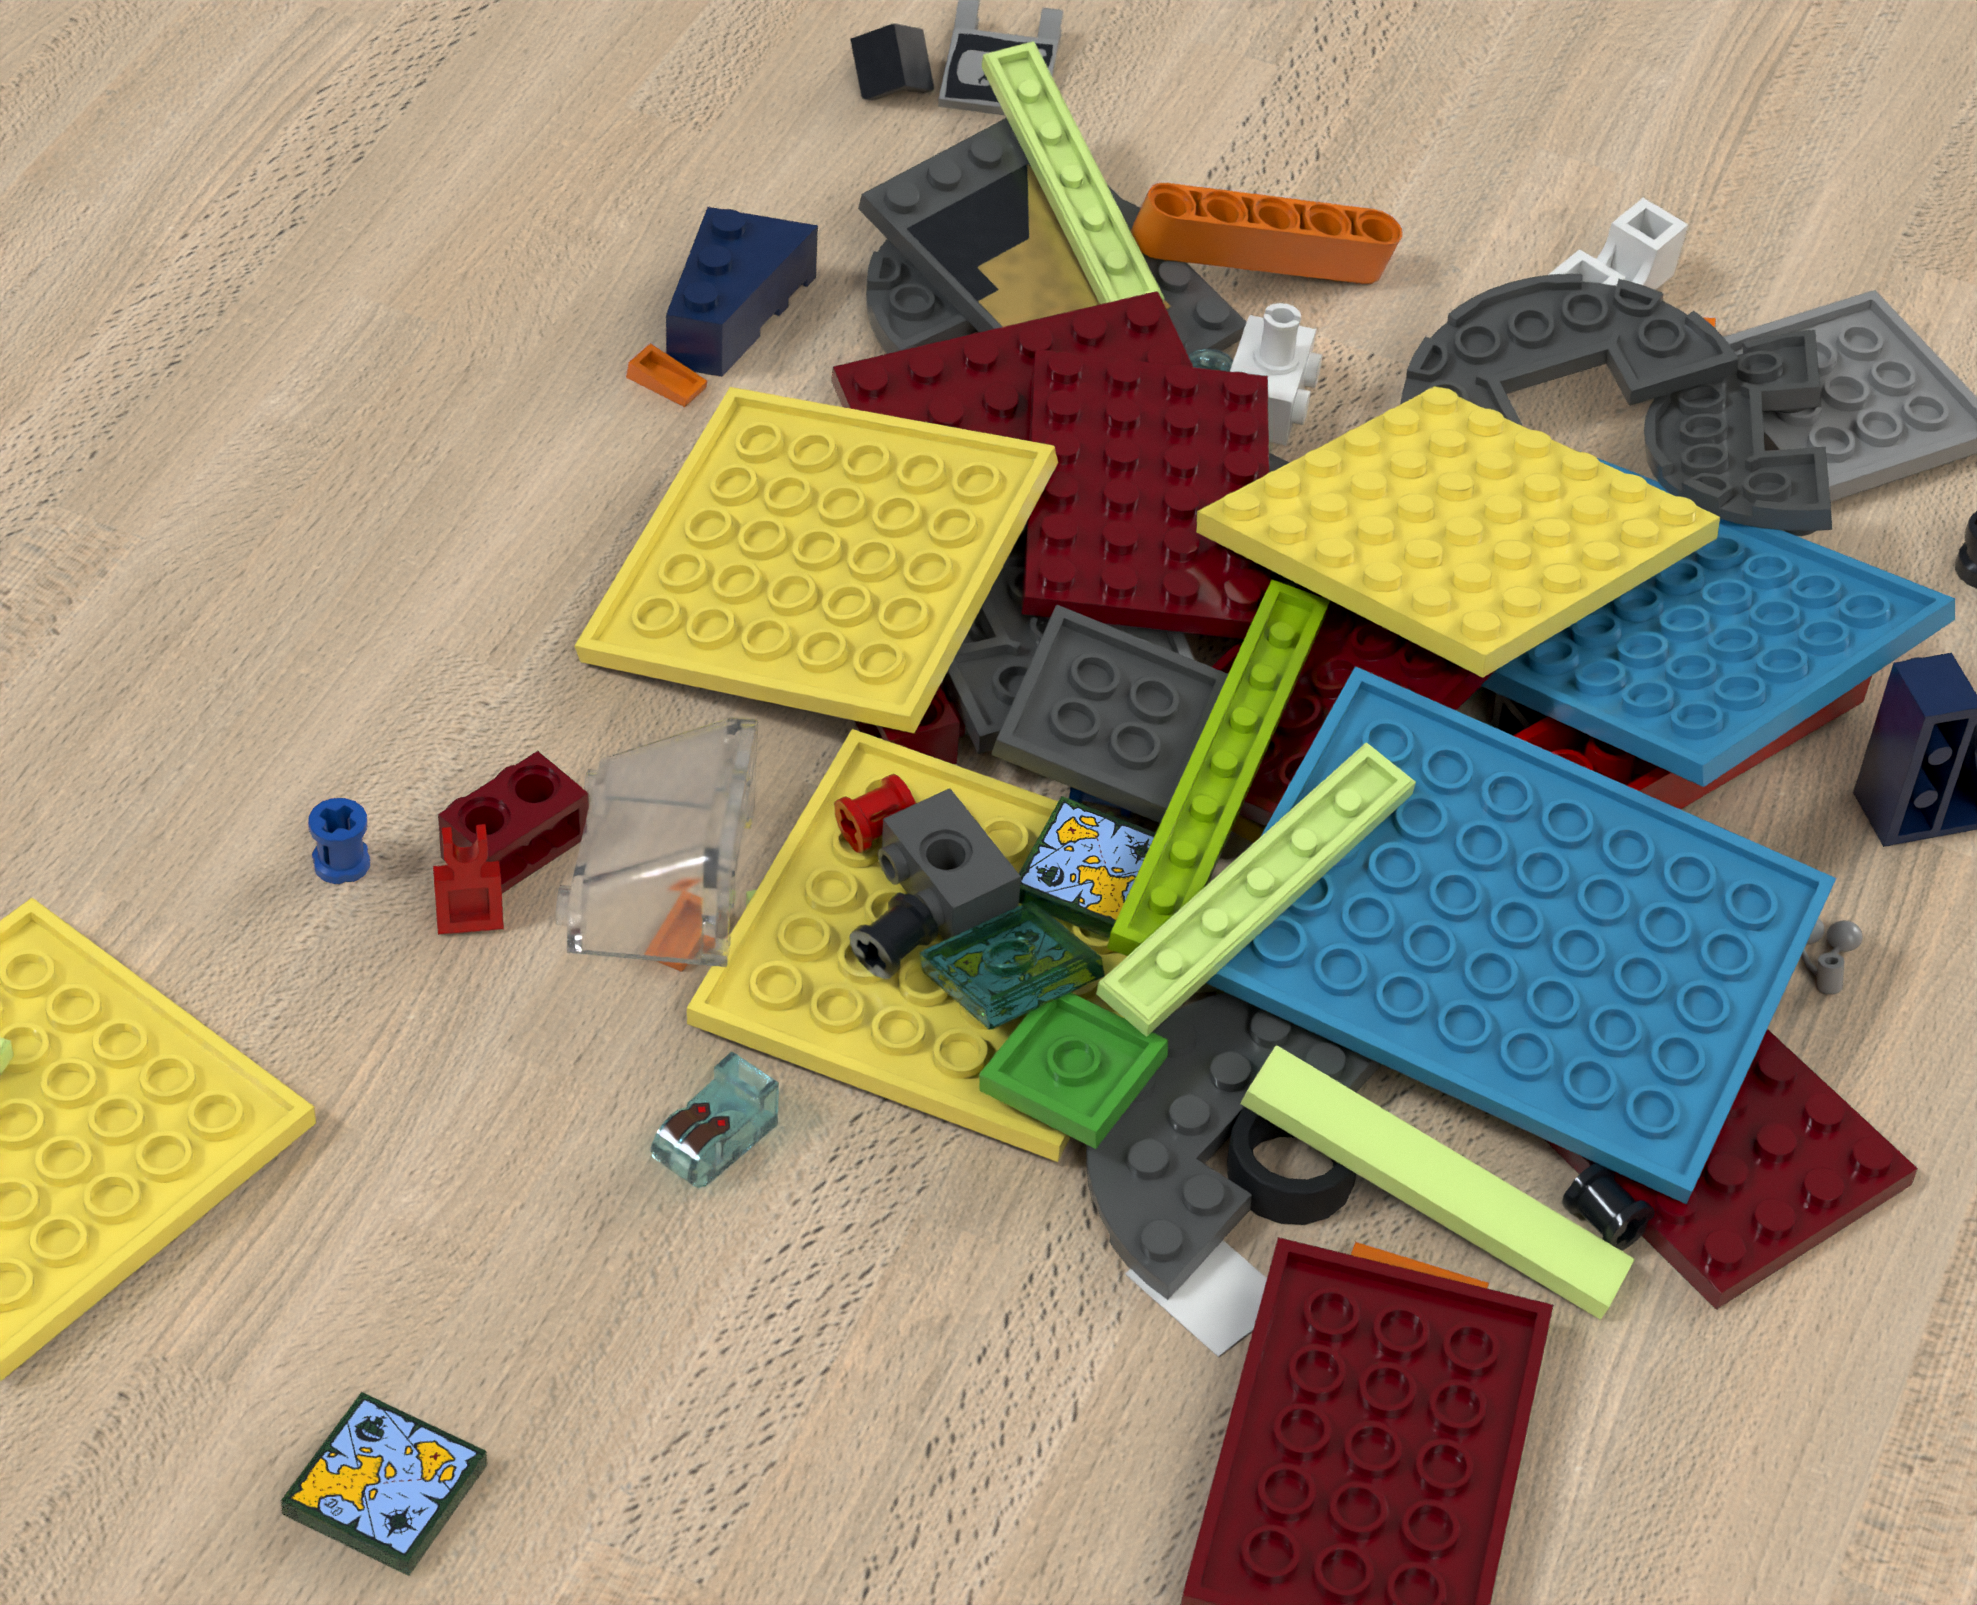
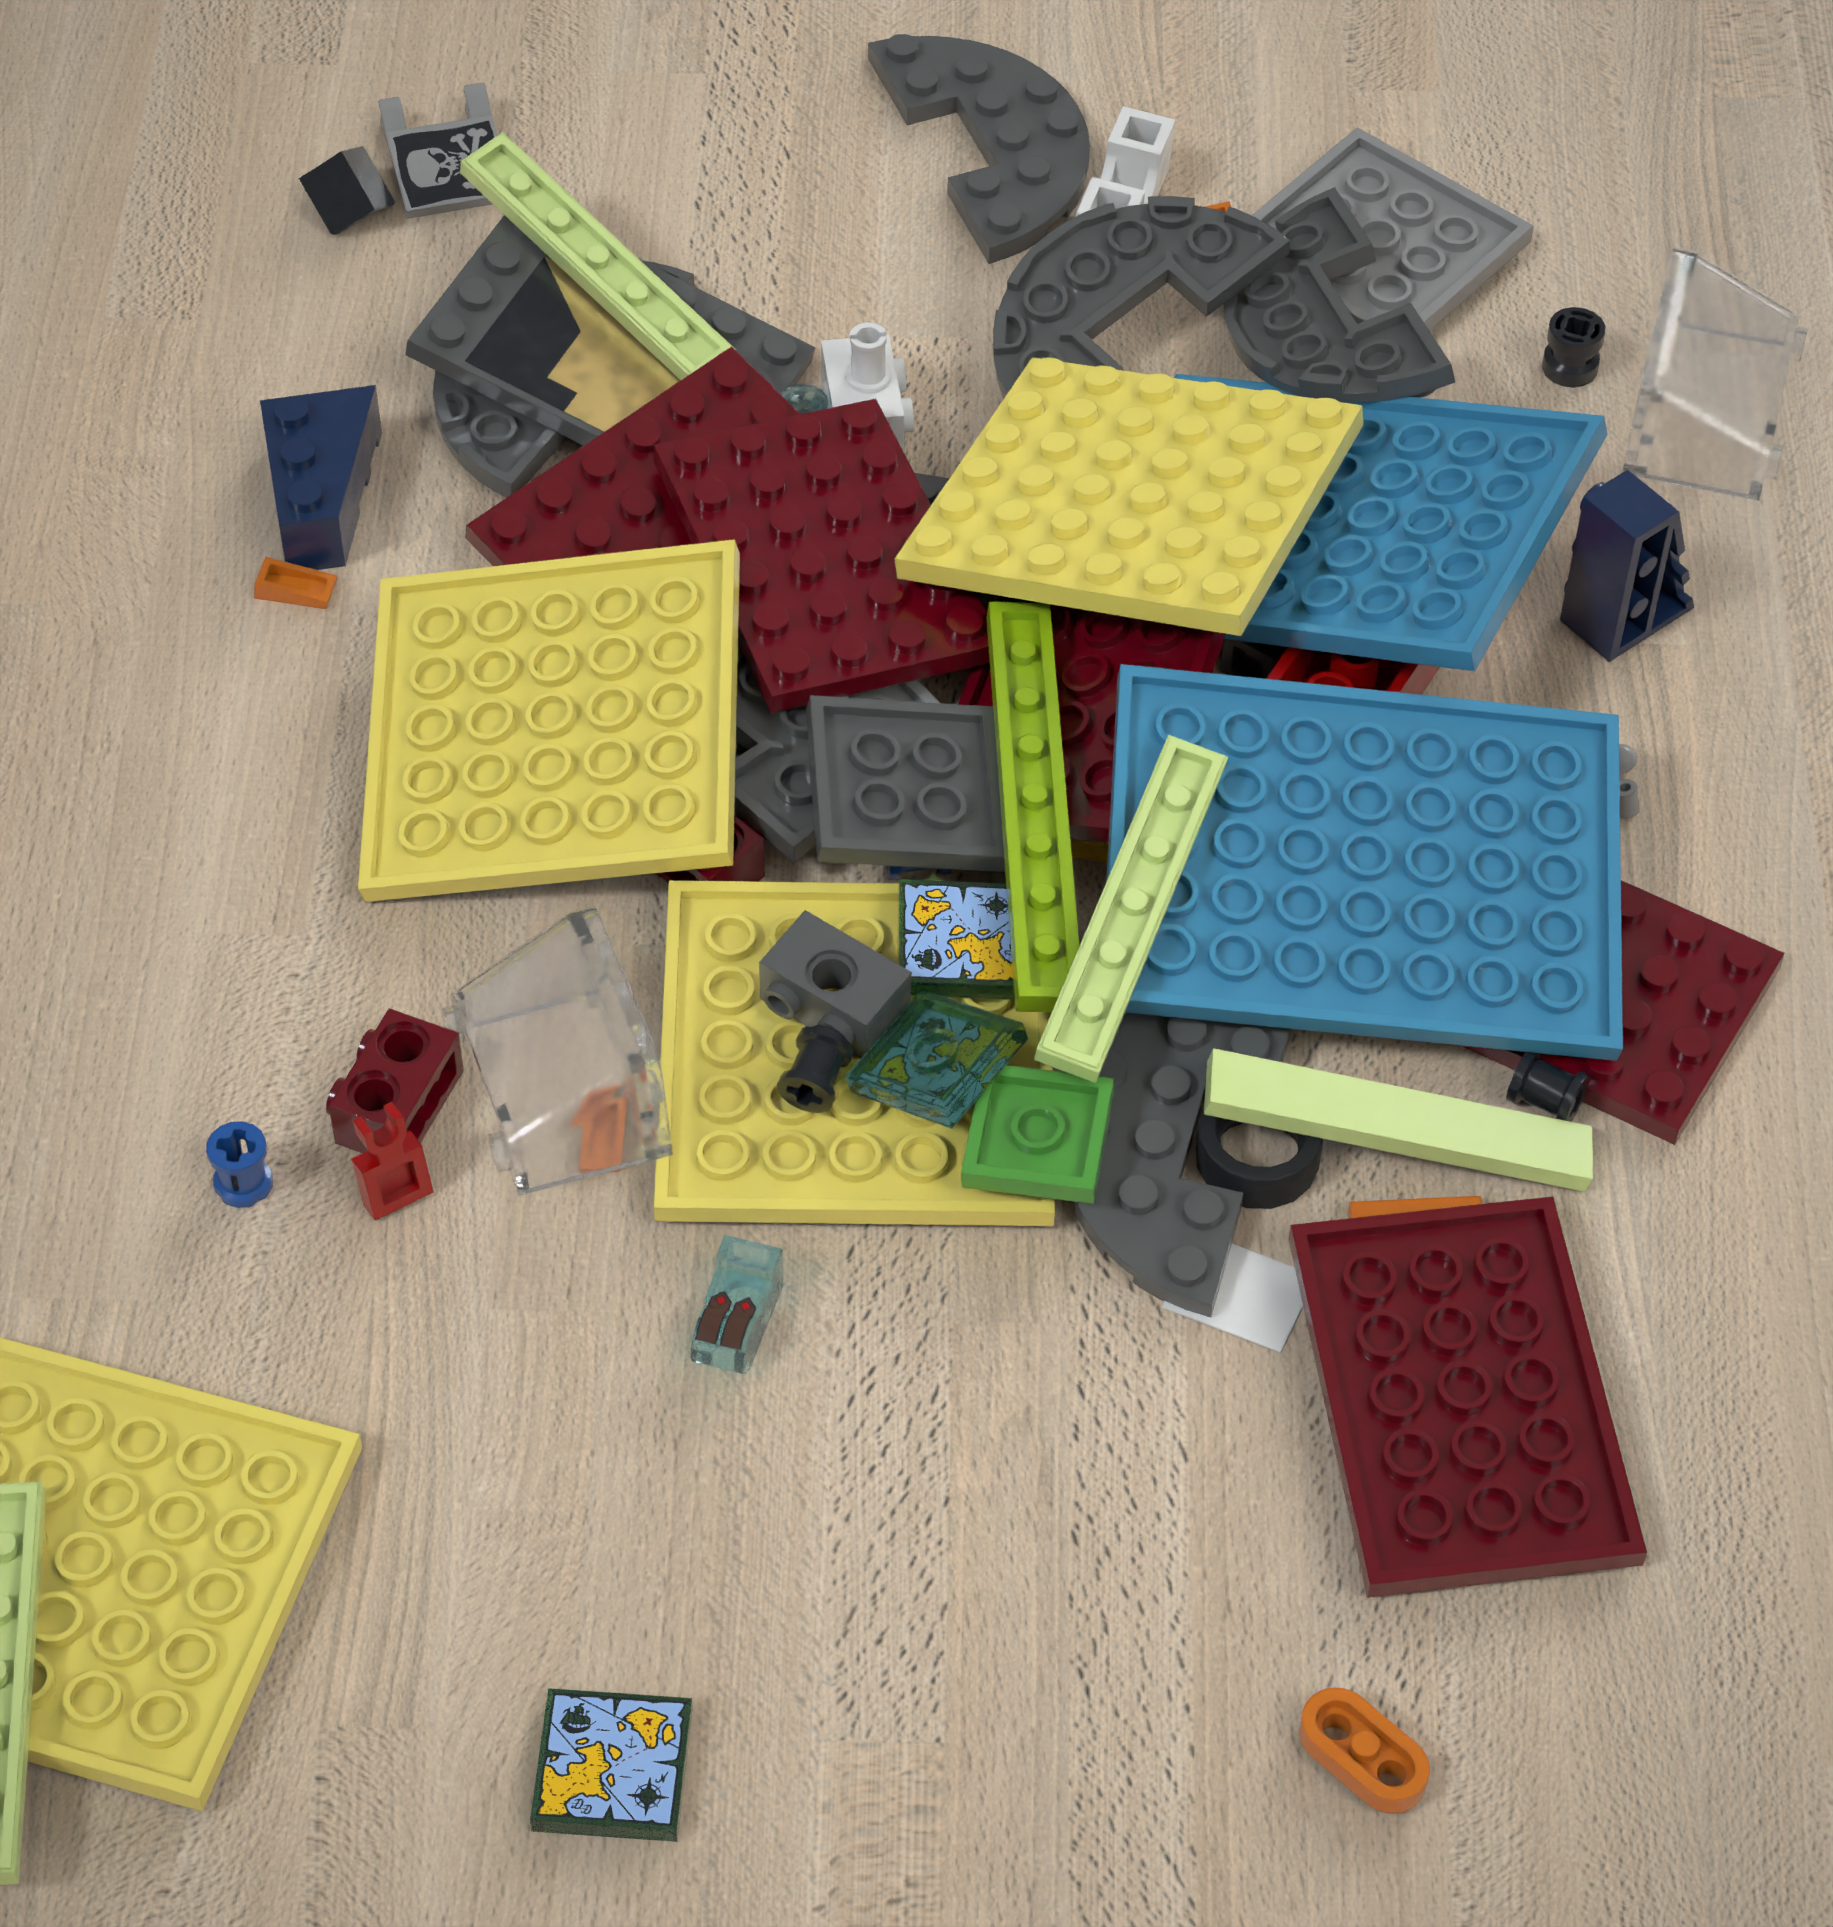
camera: 20 degrees left, 5 degrees up
red bush [834,774,916,853] -> none
orange beam [1130,183,1402,284] -> none
none -> dark grey plate [868,34,1090,264]

